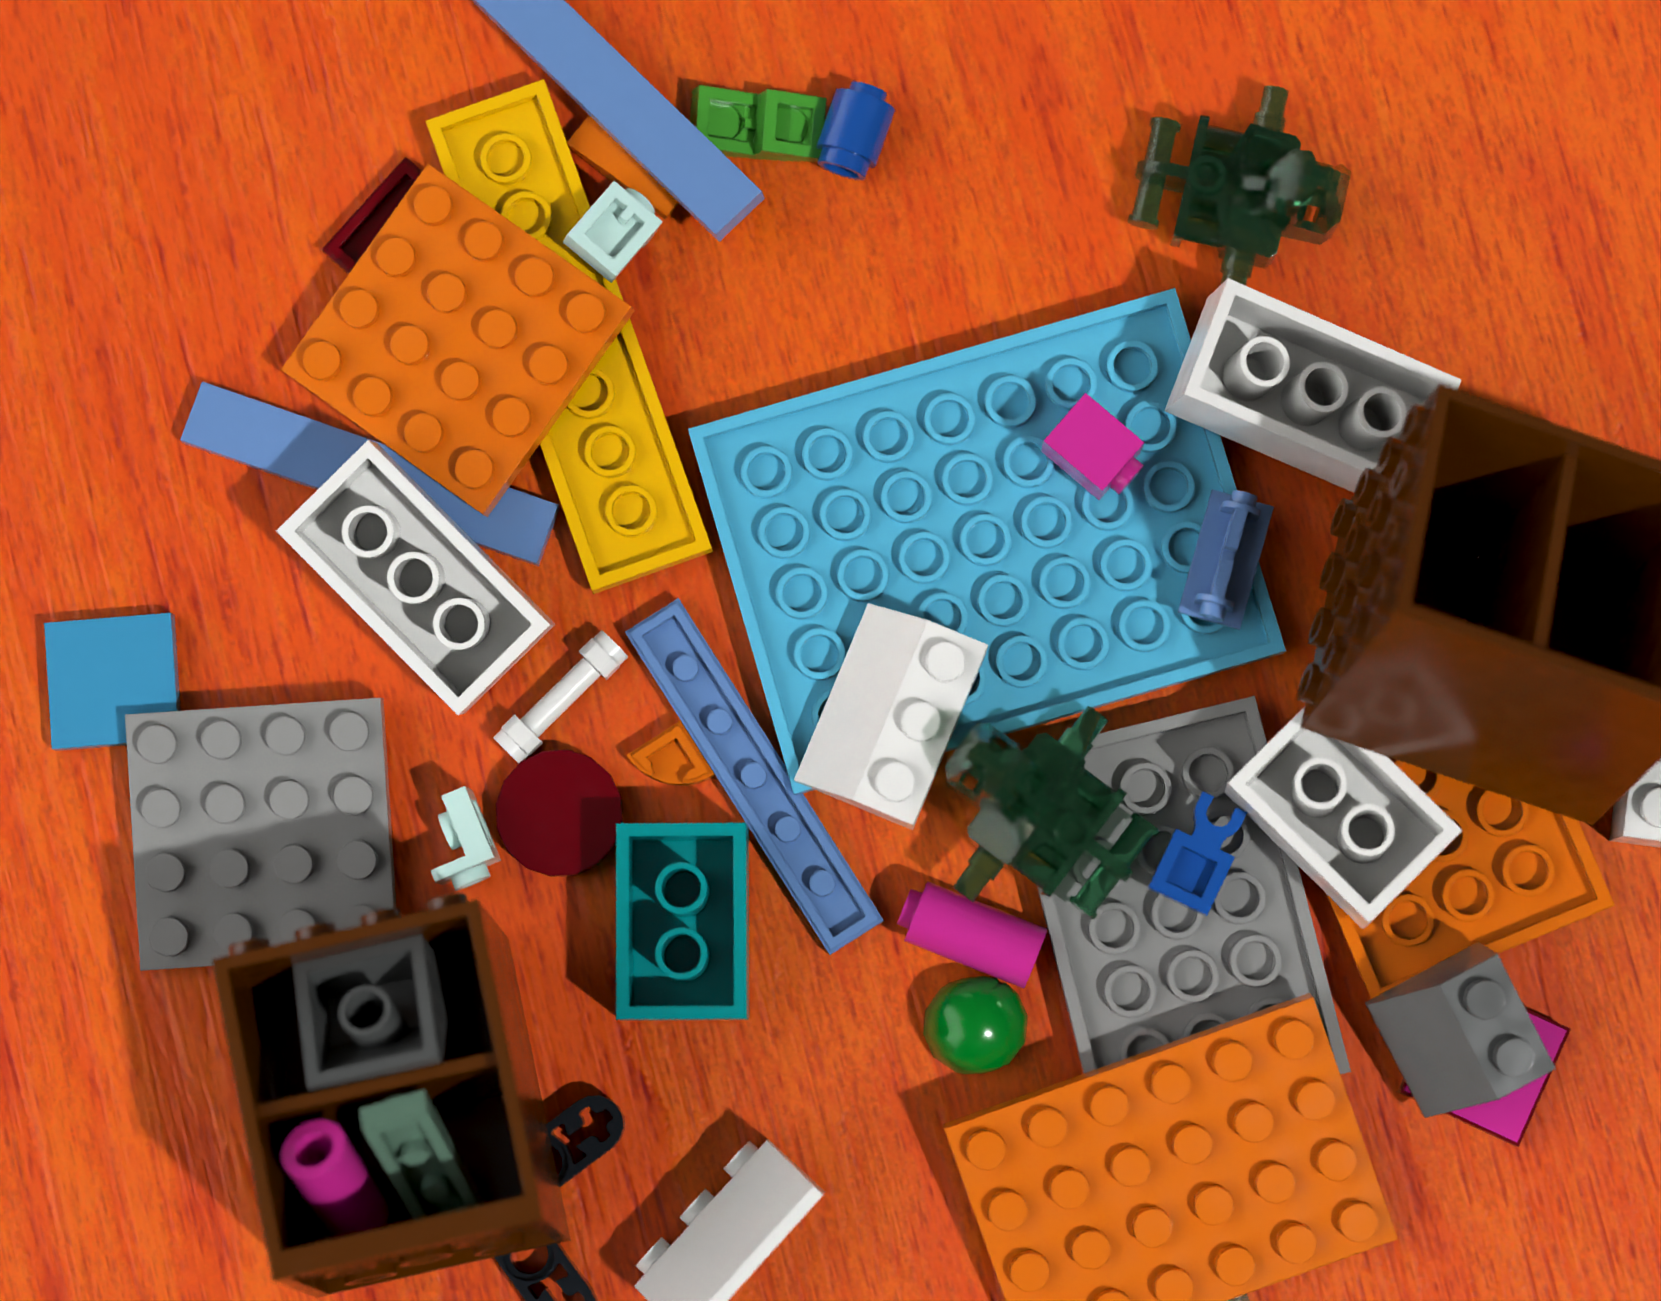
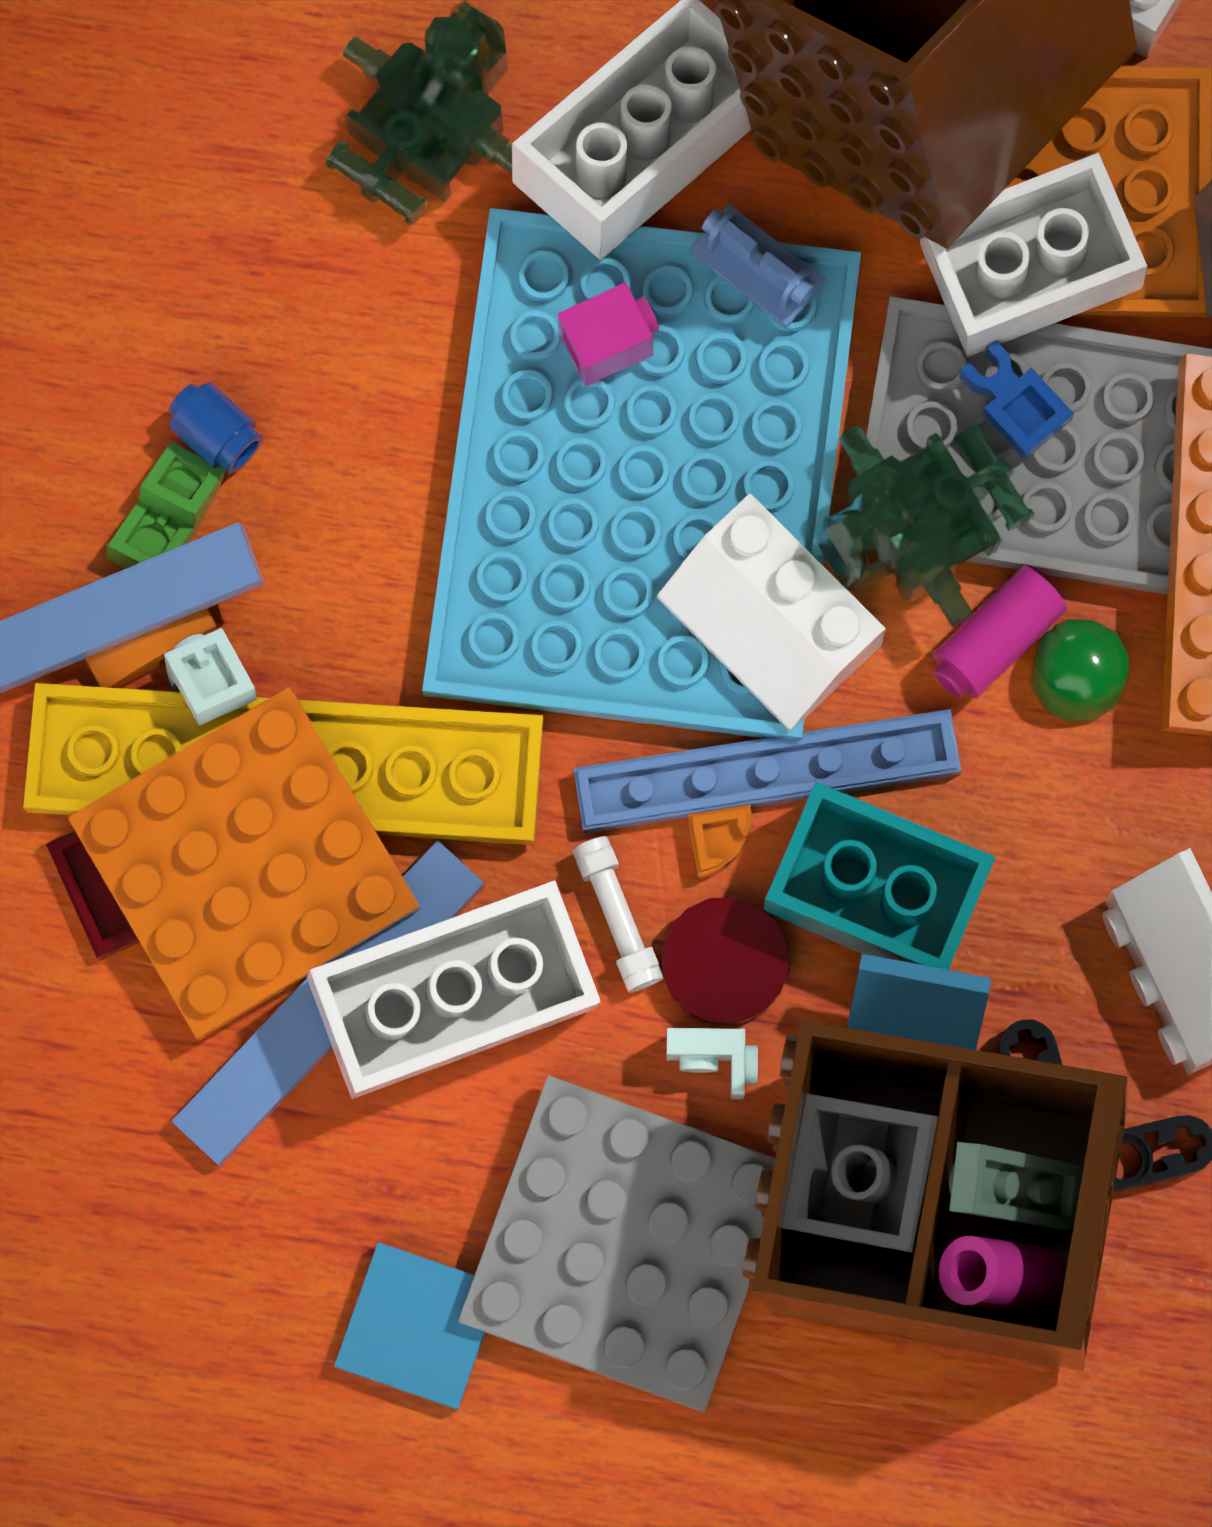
camera: 70 degrees left, 5 degrees down
none -> dark azure tile [846,954,991,1050]

